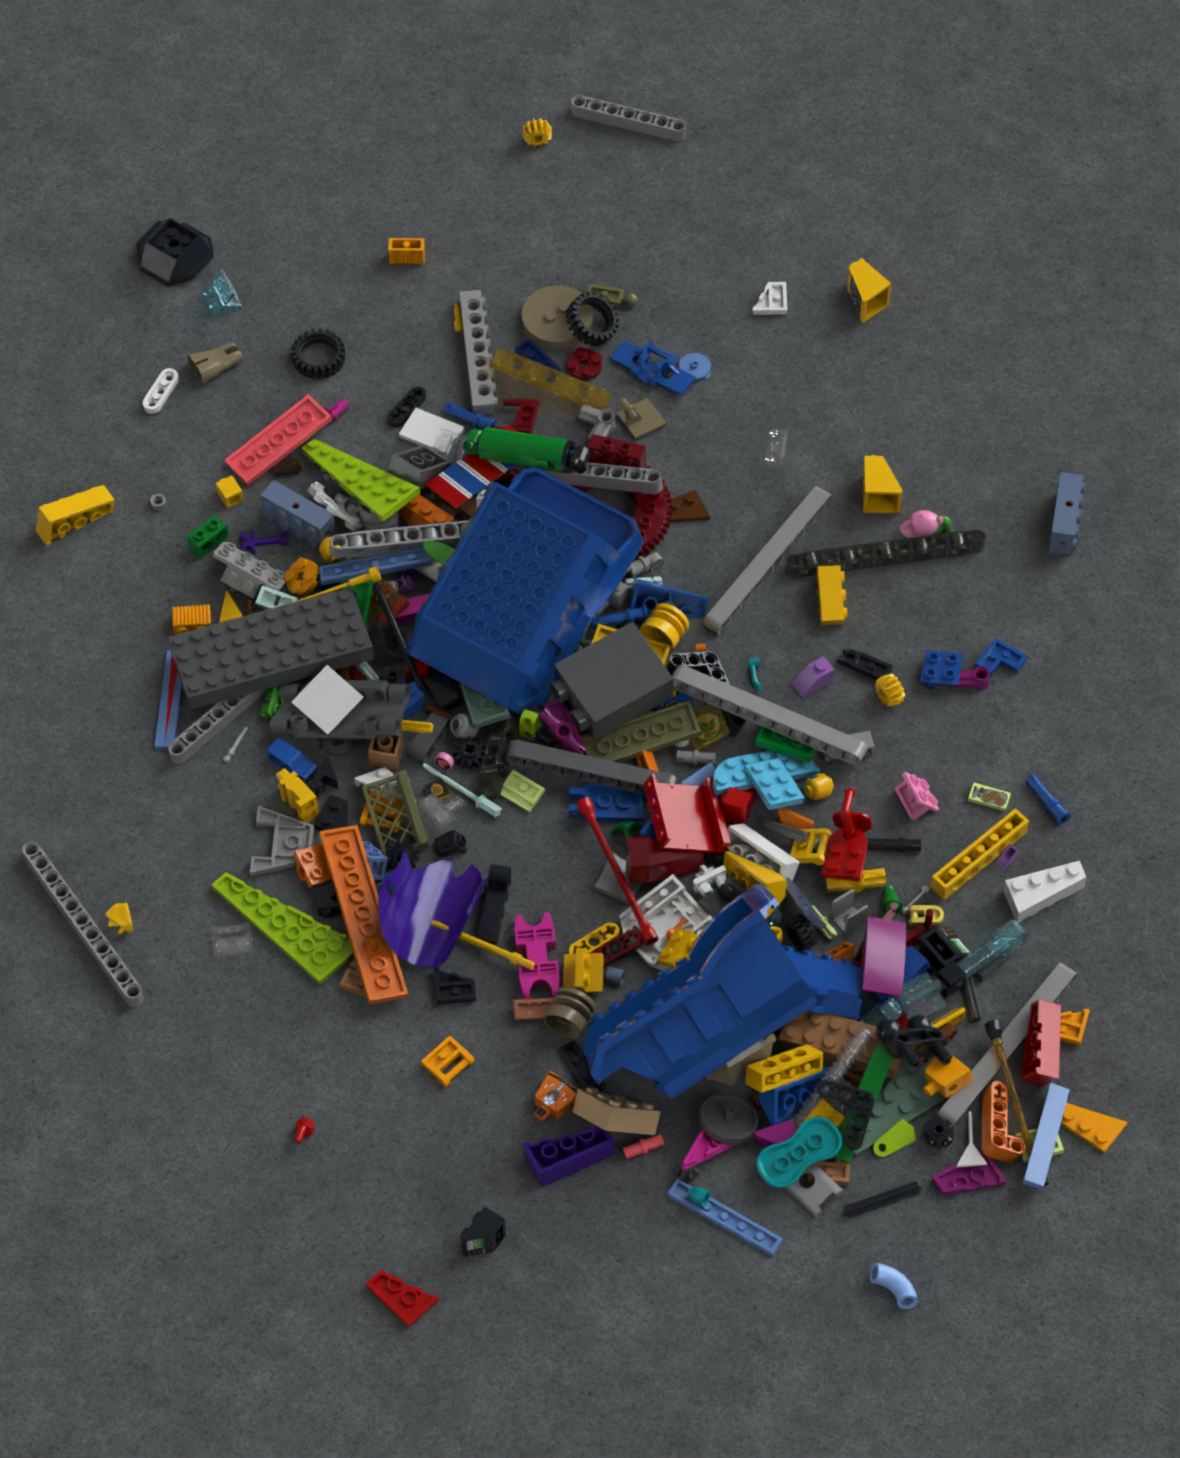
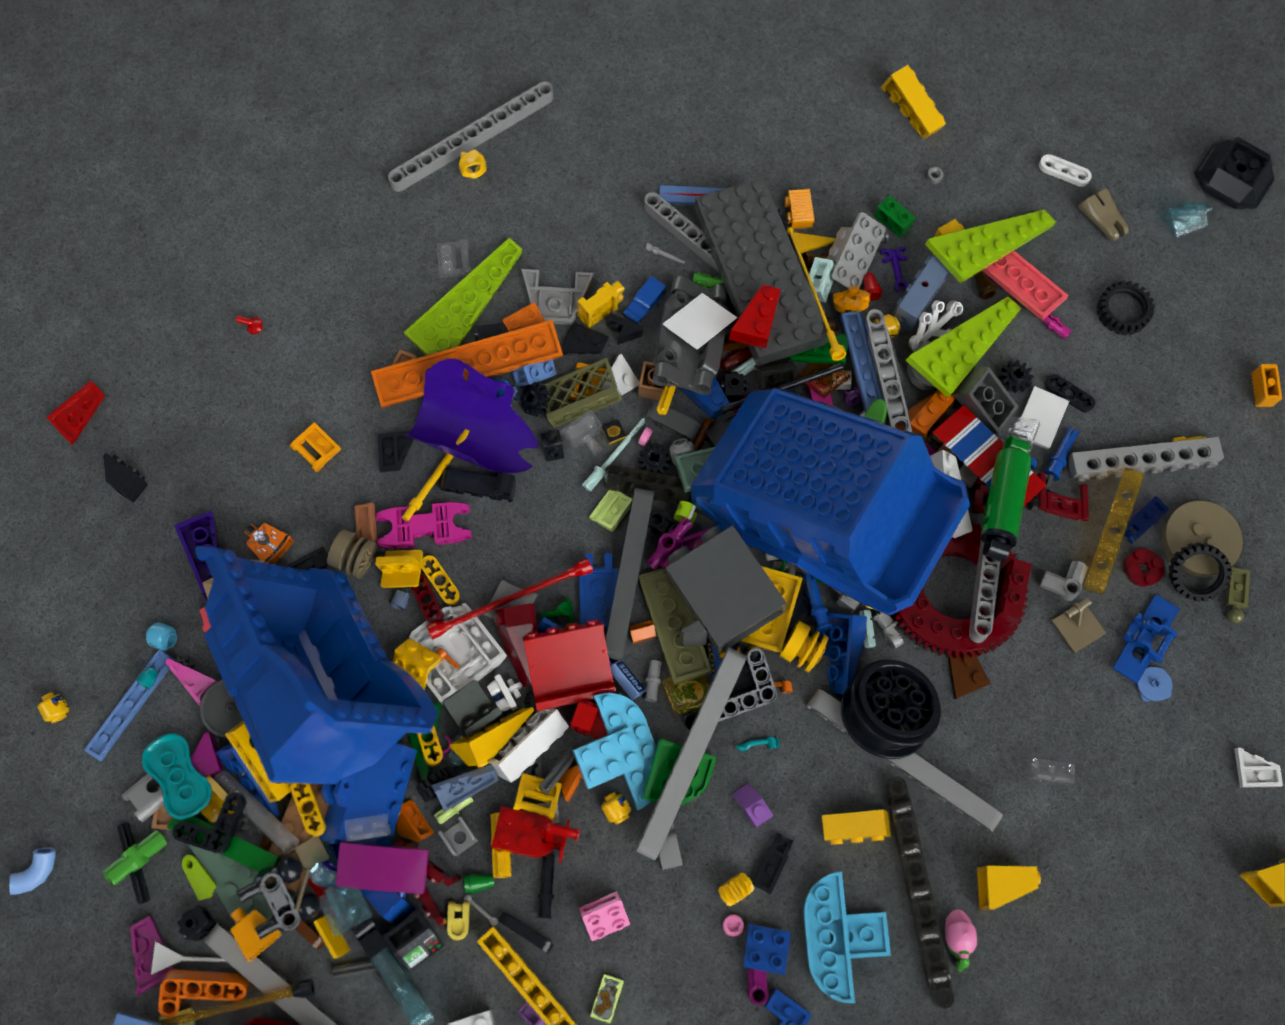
camera: 85 degrees right, 15 degrees up
none -> yellow head [37,692,70,724]
none -> bright green piece [102,830,167,886]
none -> medium azure head [146,622,177,651]
none -> yellow beam [291,783,326,837]
none -> dark tan piece [294,836,329,911]
none -> clear bracket [344,814,391,842]
none -> black beam [498,911,554,954]
none -> dark grey slope [682,620,707,646]
none -> bright pink tile [723,915,744,936]
none -> red wedge [729,285,781,349]
none -> medium azure plate [803,872,891,1003]
none -> black wheel [840,660,941,759]
none -> red cone [864,273,882,301]
none -> lime wing [925,210,1056,283]
none -> black gear [999,360,1034,394]

